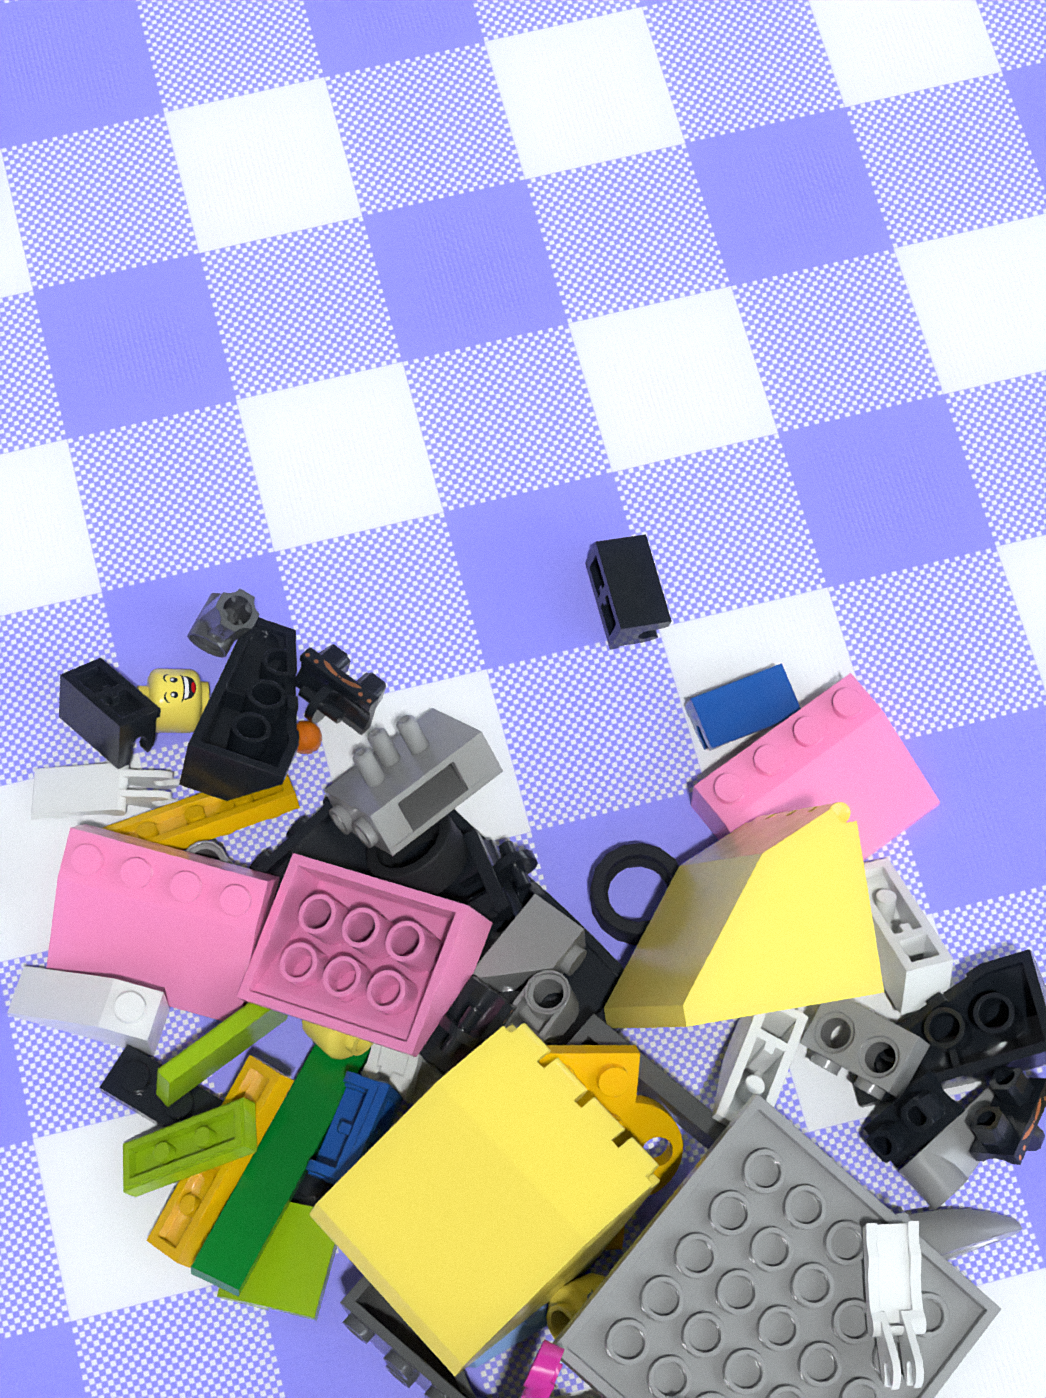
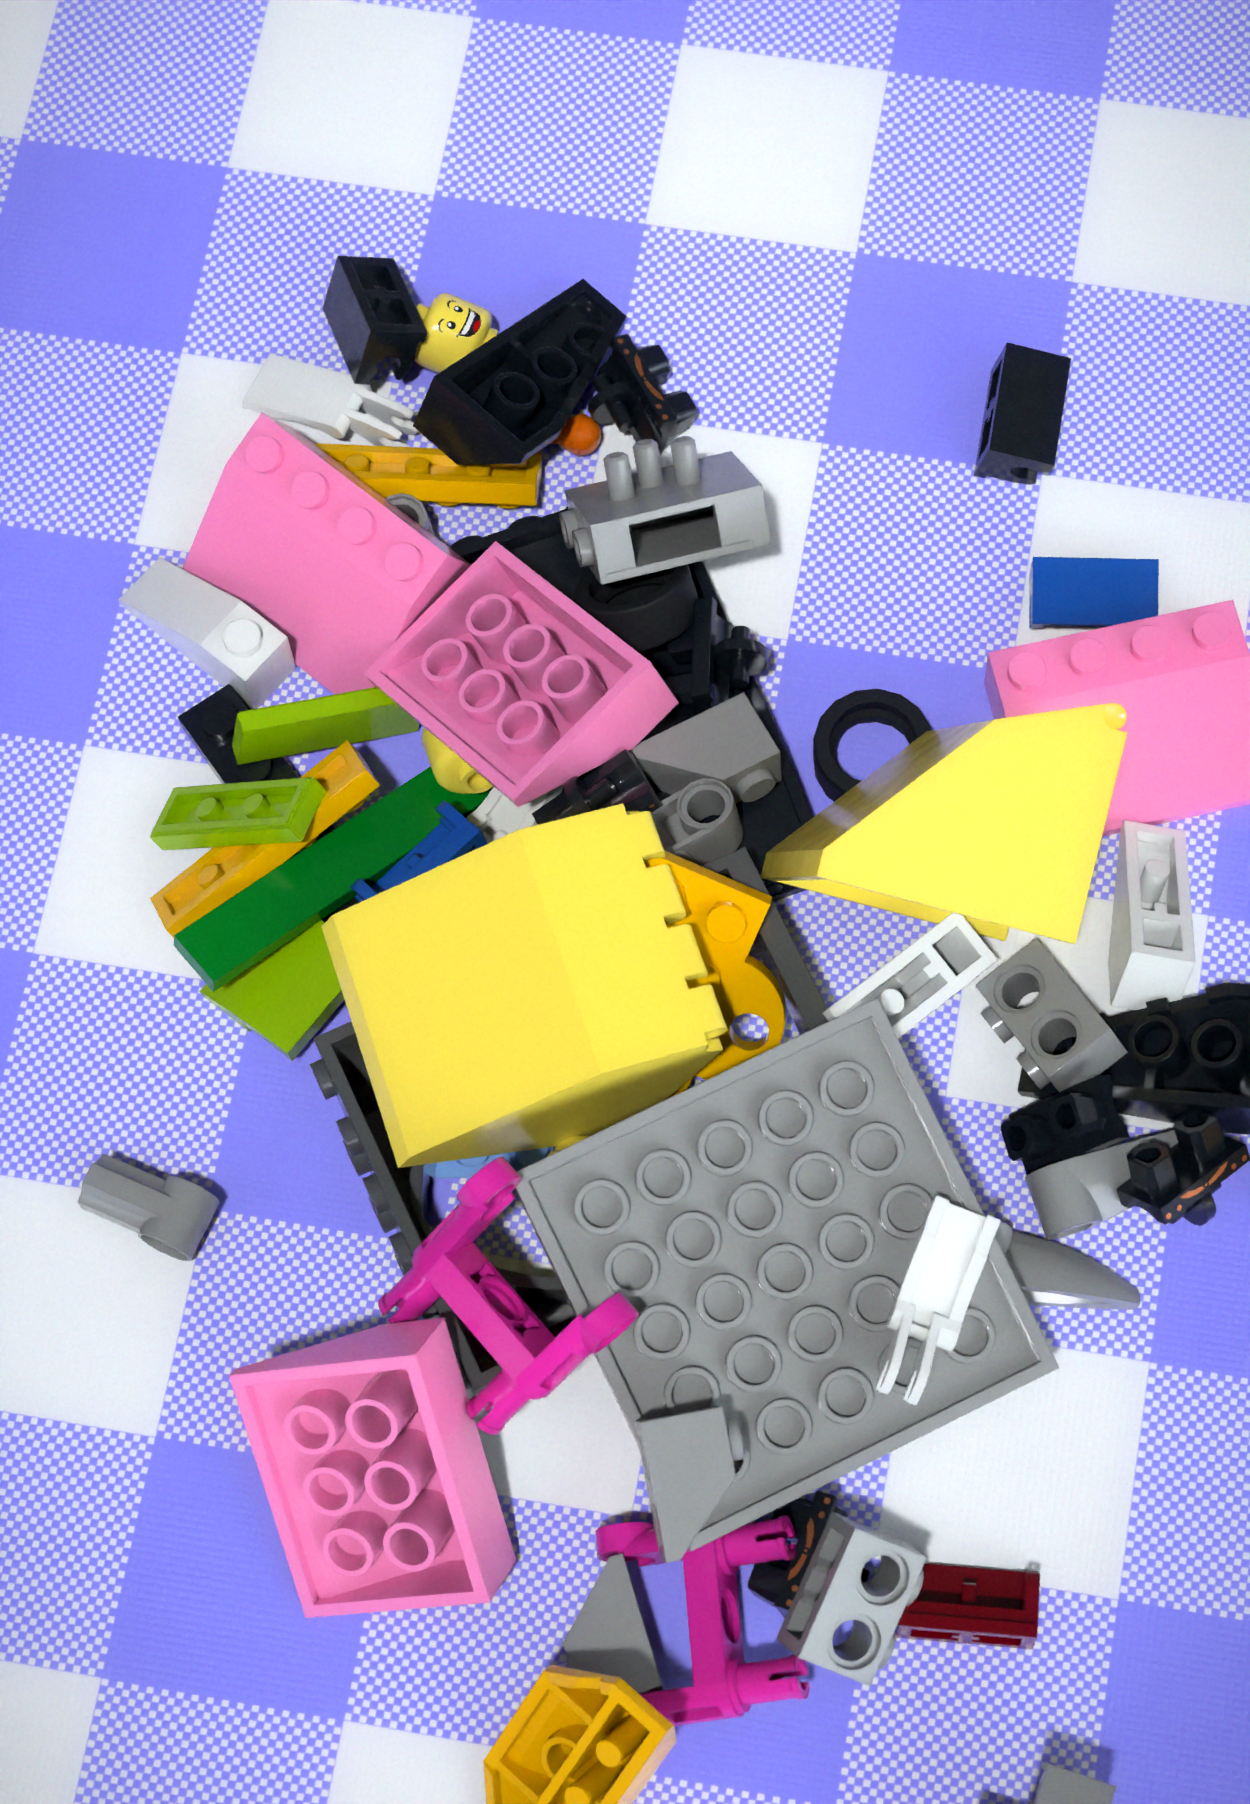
camera: 30 degrees right, 0 degrees up
dark grey piece [187,588,259,658] -> none

